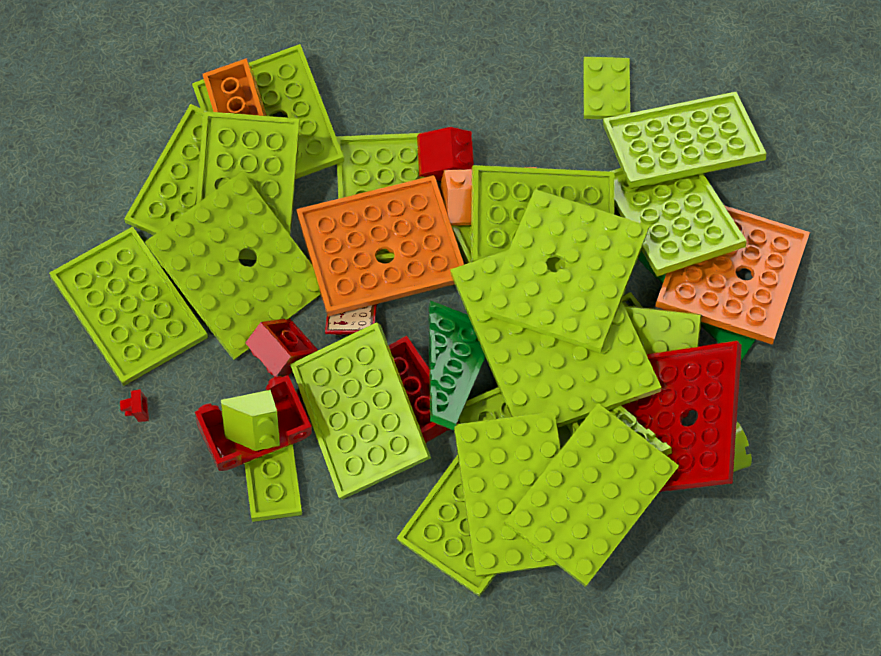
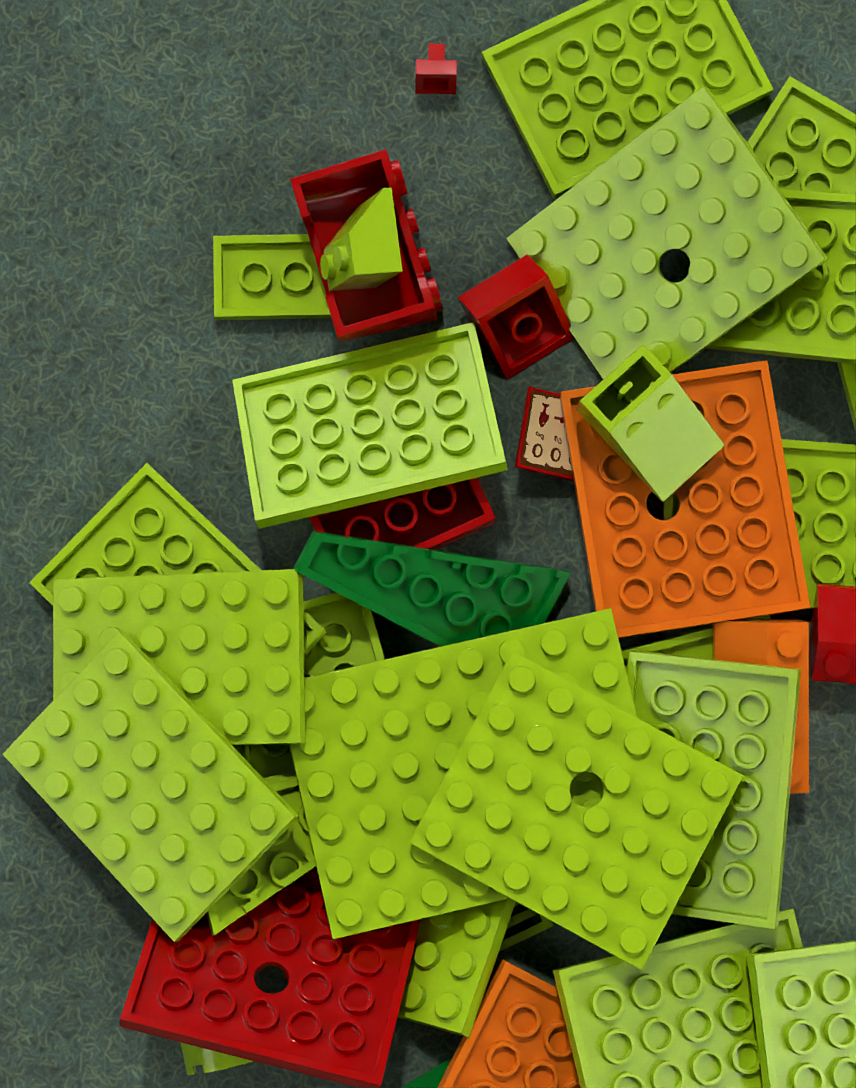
camera: 95 degrees right, 20 degrees up
none -> lime slope [576,344,725,503]

